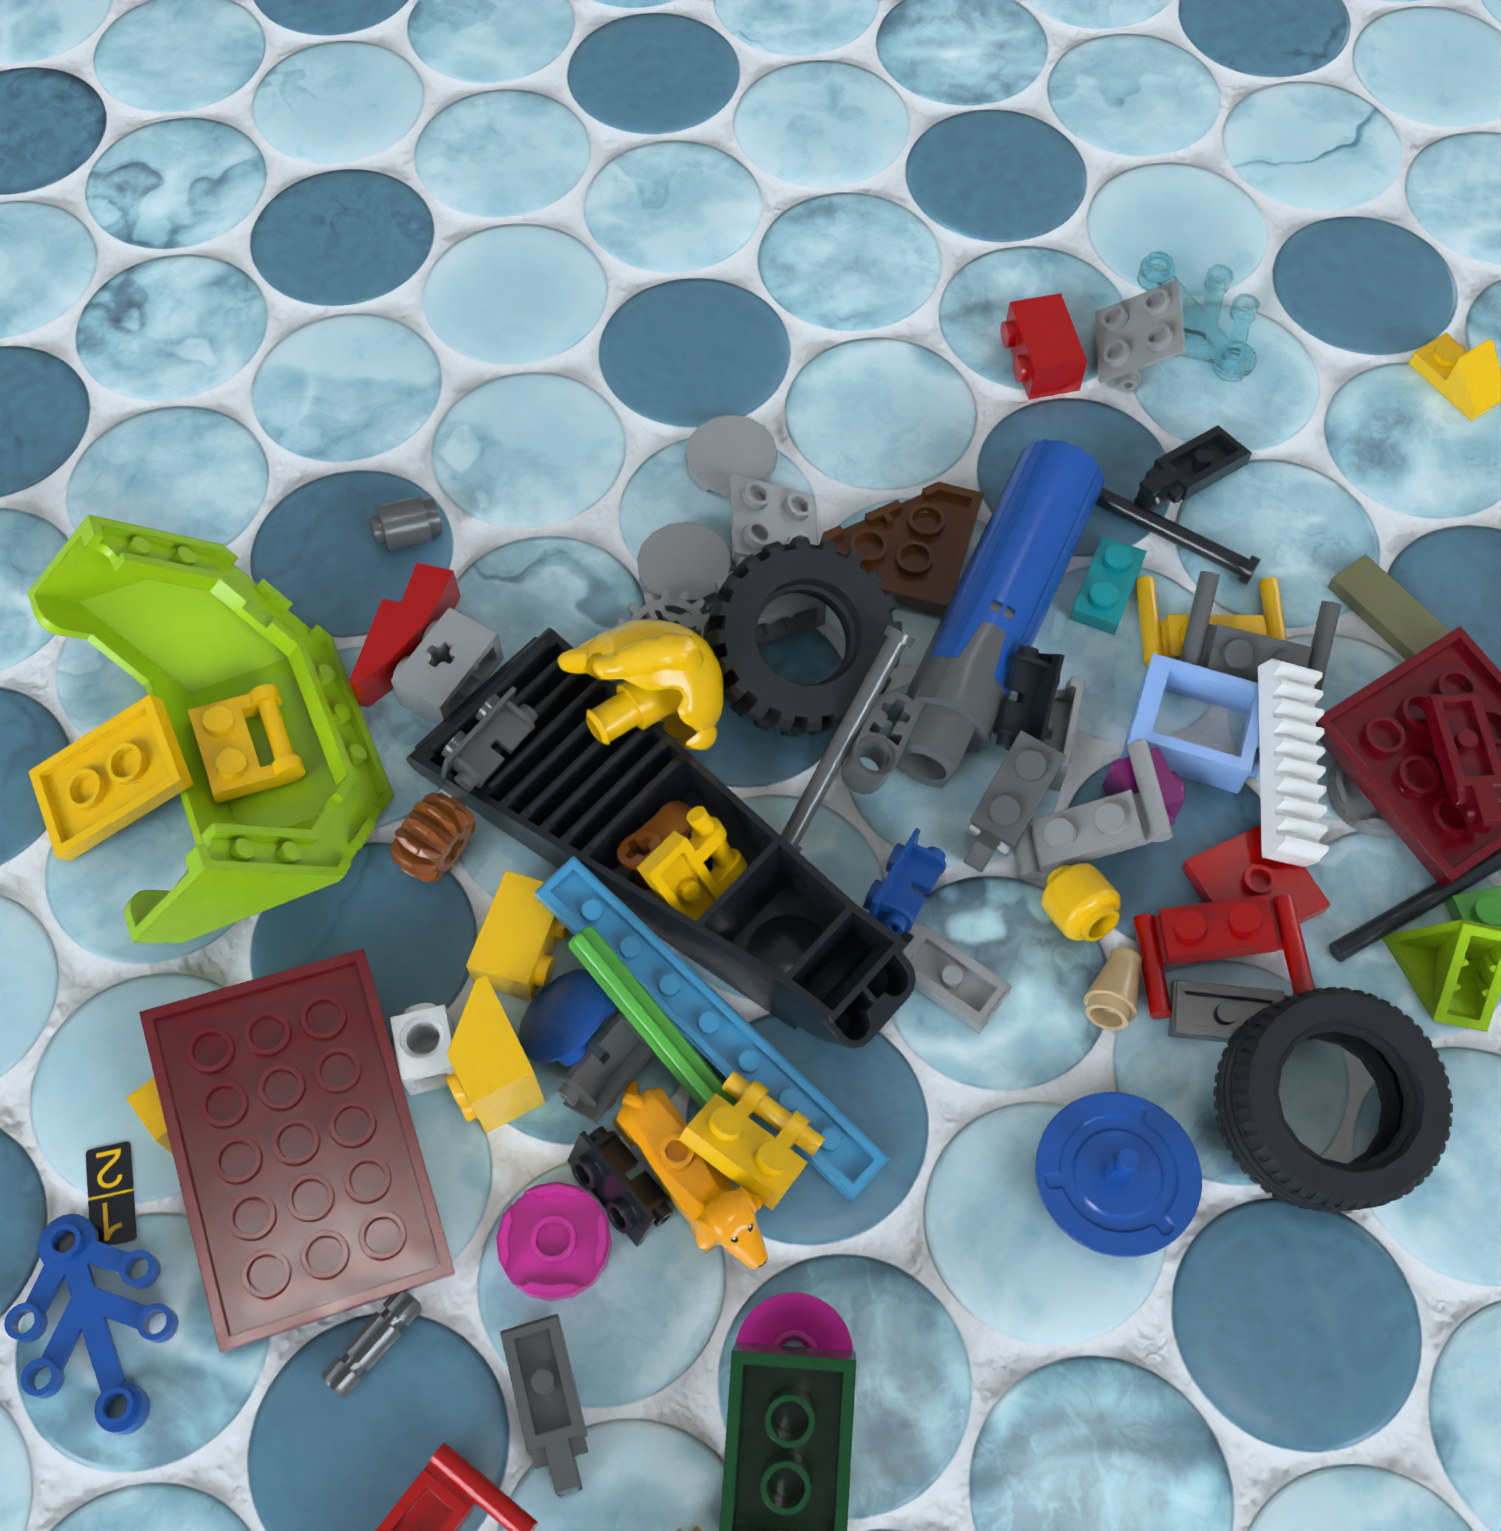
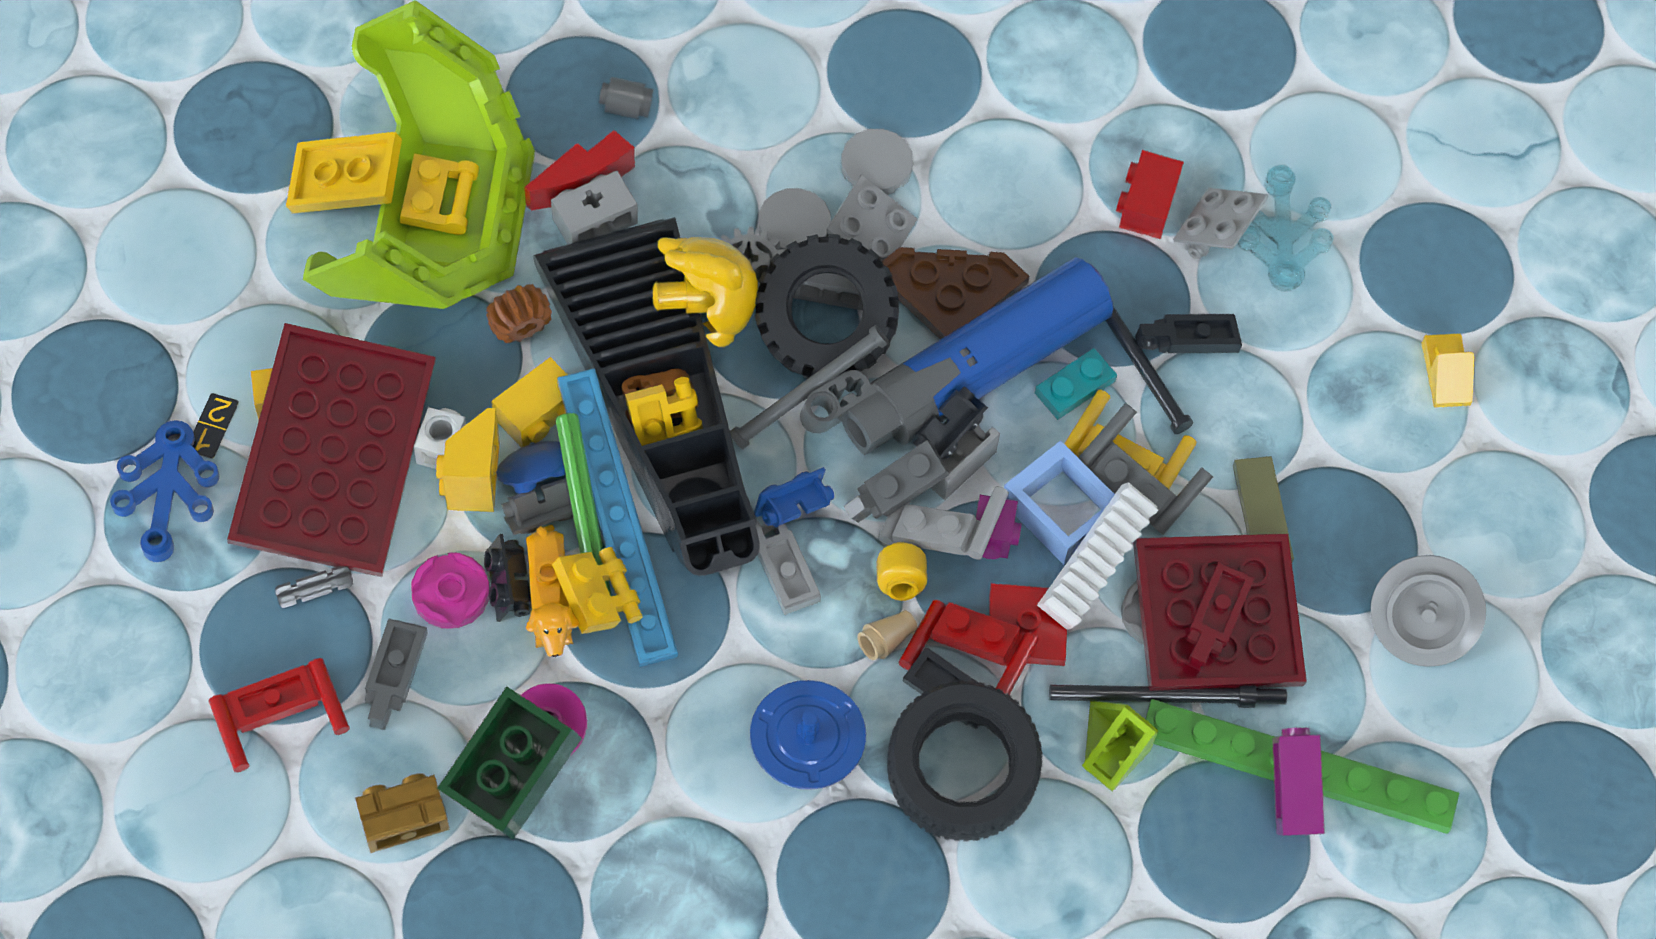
camera: 25 degrees right, 0 degrees up
dark grey hinge [441,686,538,792] -> none

